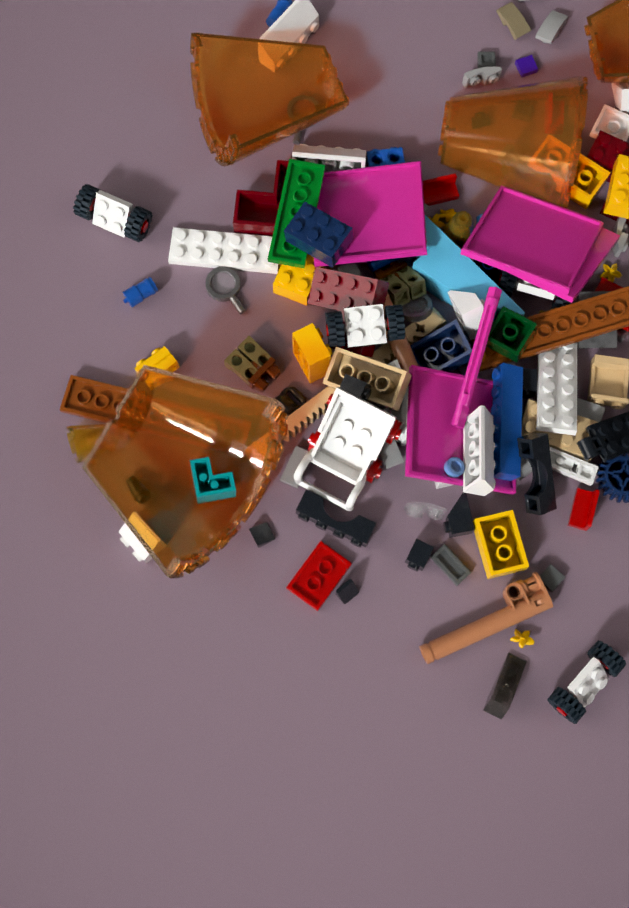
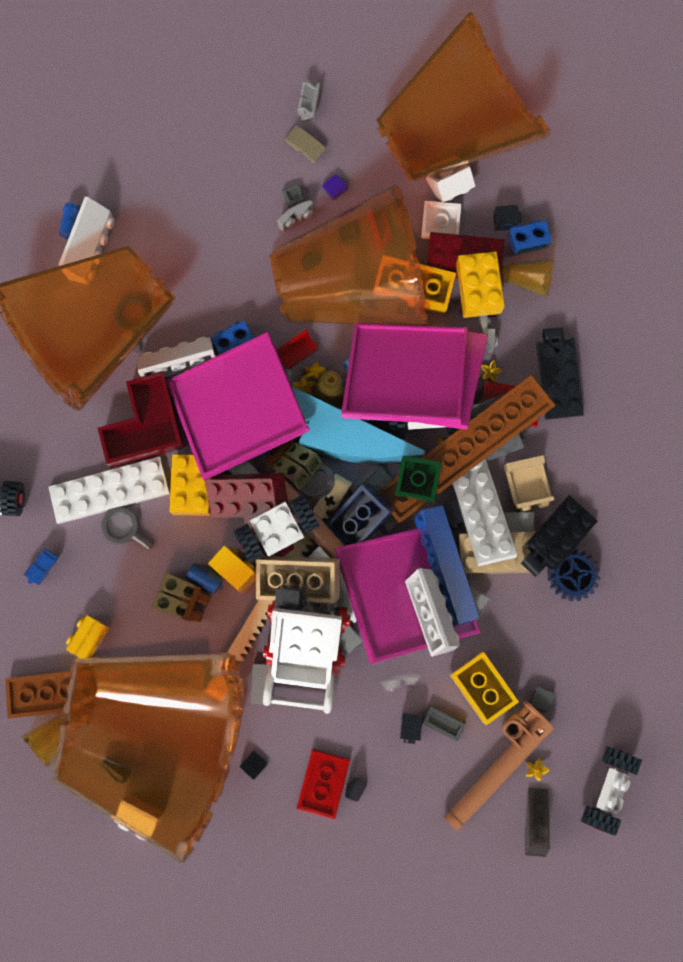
camera: 20 degrees left, 5 degrees up
teal brick [190,457,236,504] -> none
green plate [268,159,325,269] -> none
black piece [272,386,307,418] -> none
dark blue brick [284,202,353,268] -> none
black arch [296,490,376,548] -> none
black slope [443,493,475,538] -> none
medium blue tile [444,457,465,478] -> none
white slope [448,290,485,340] -> none
dark pink piece [451,287,502,429] -> none
black arch [517,432,557,515] -> none
light grey slope [535,10,568,44] -> none
white hinge [549,446,599,486] -> none
red panel [567,488,600,531] -> none
none -> blue piece [186,563,224,594]

